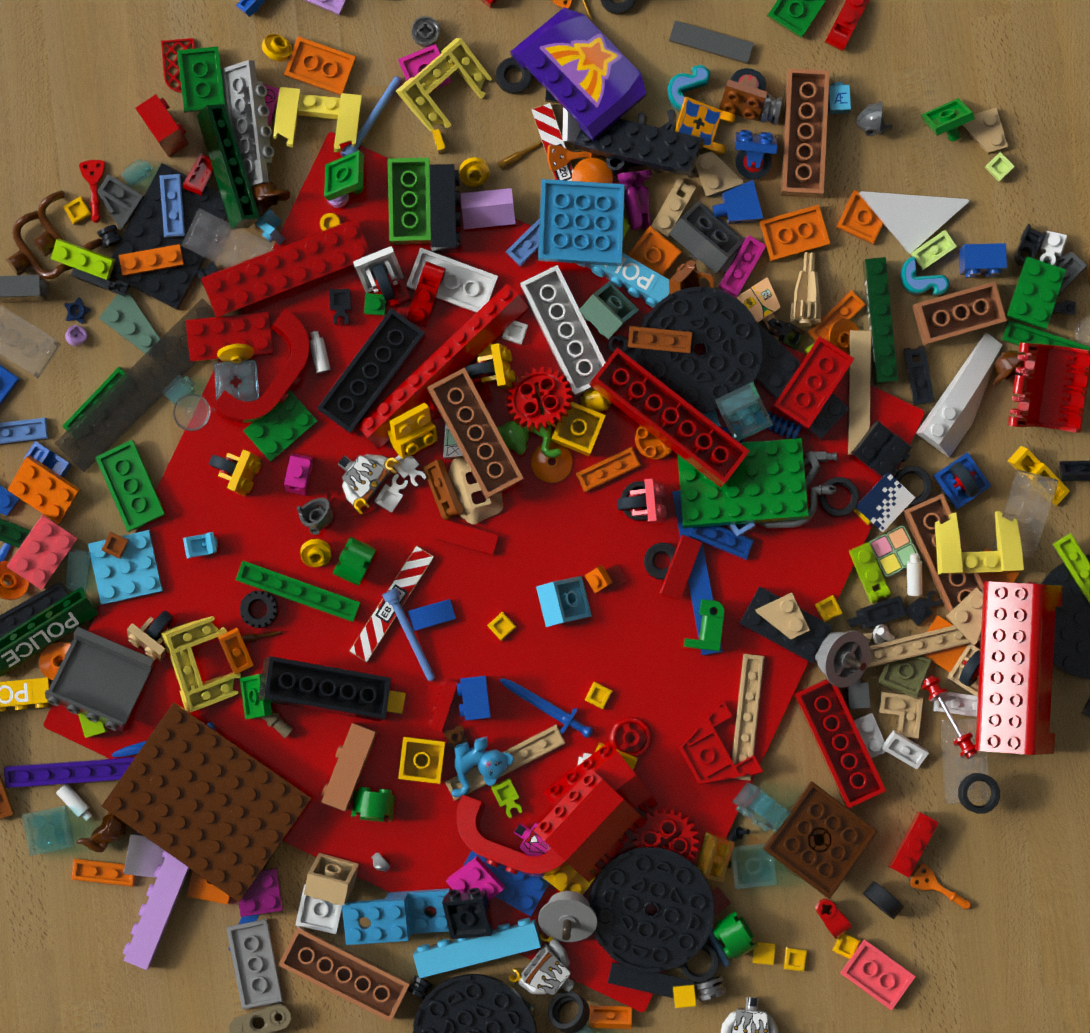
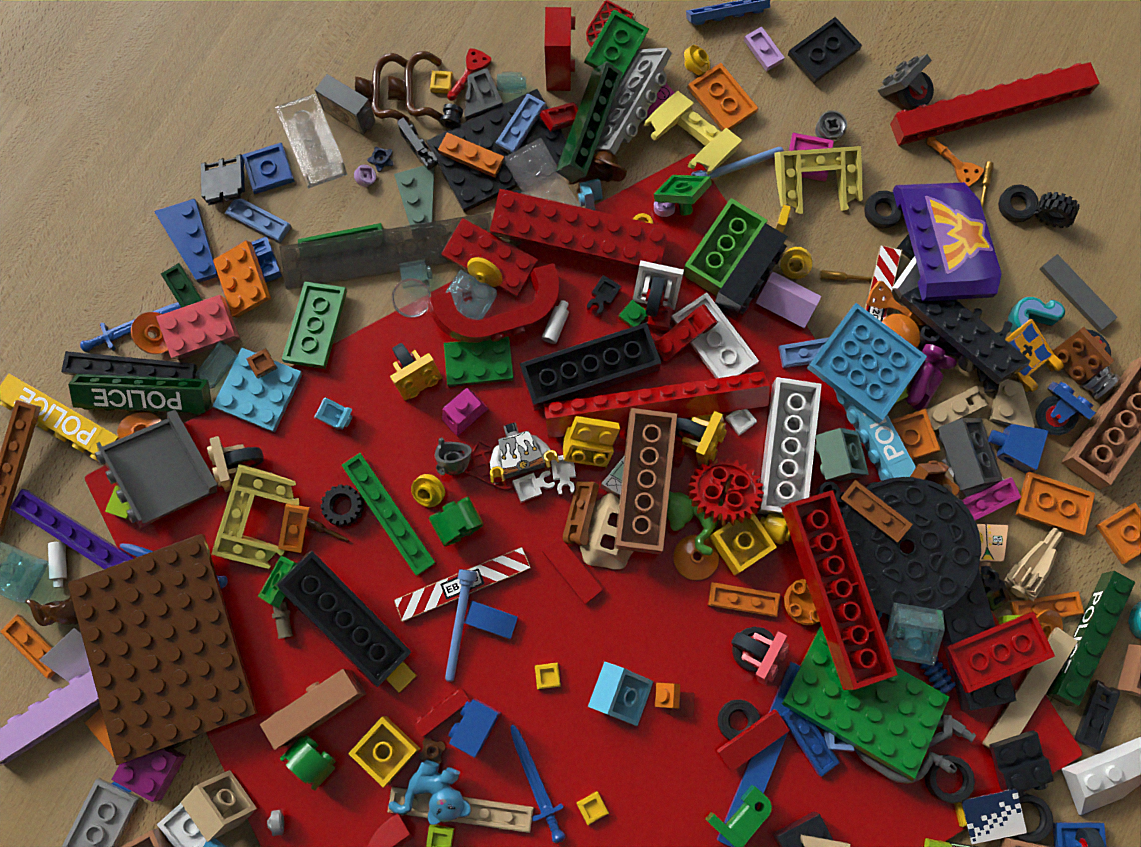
camera: 35 degrees right, 10 degrees down
lime plate [51,239,115,280] -> none

